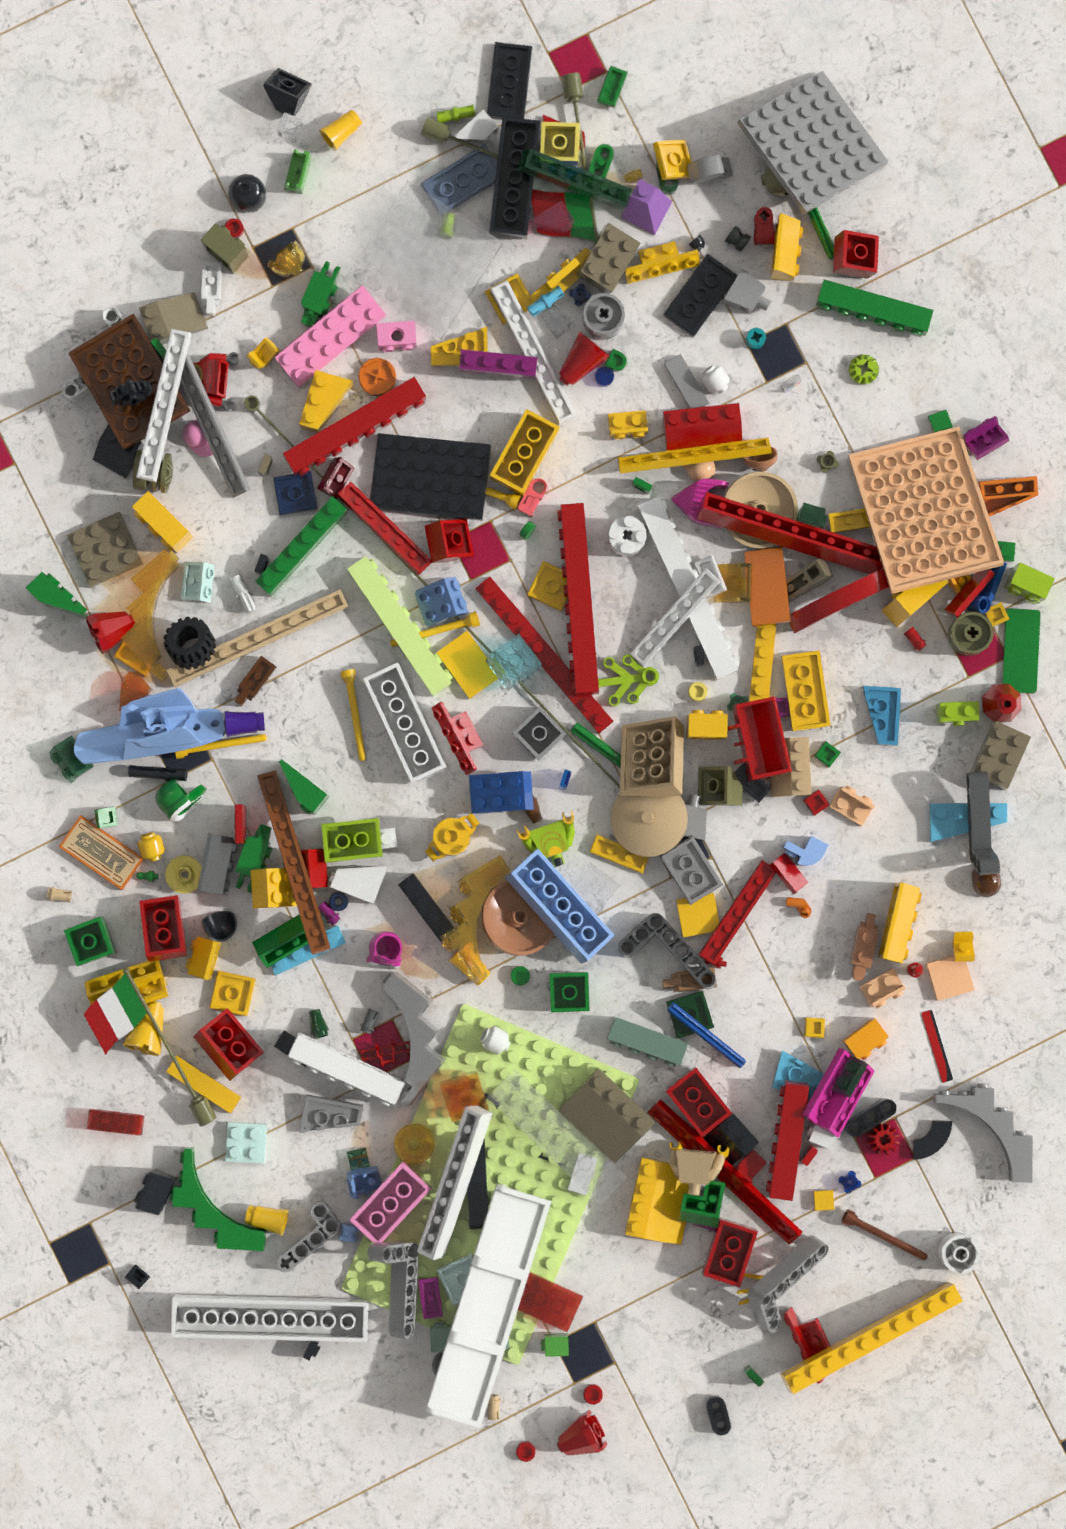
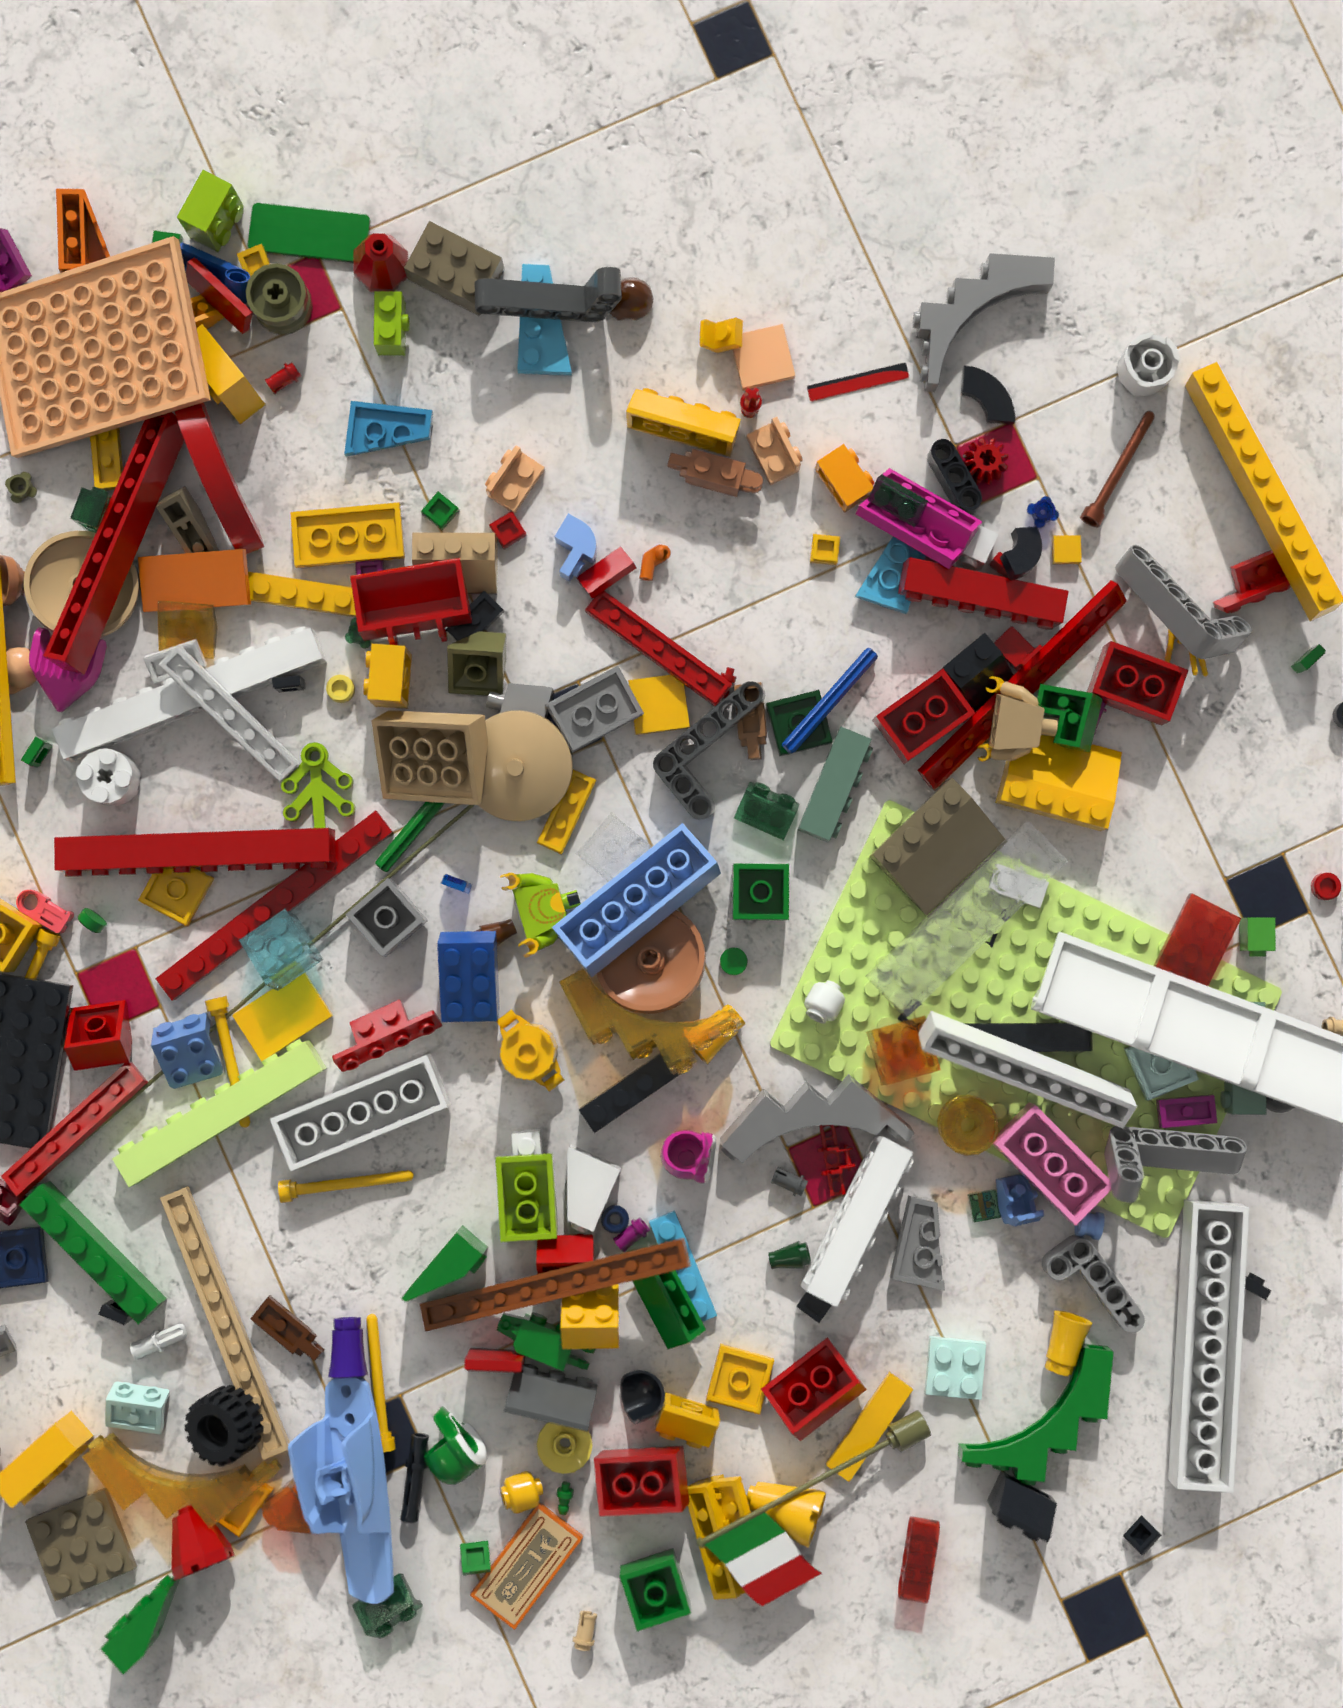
camera: 90 degrees left, 0 degrees up
none -> clear green bracket [734,782,799,841]
none -> black tile [1000,526,1042,580]

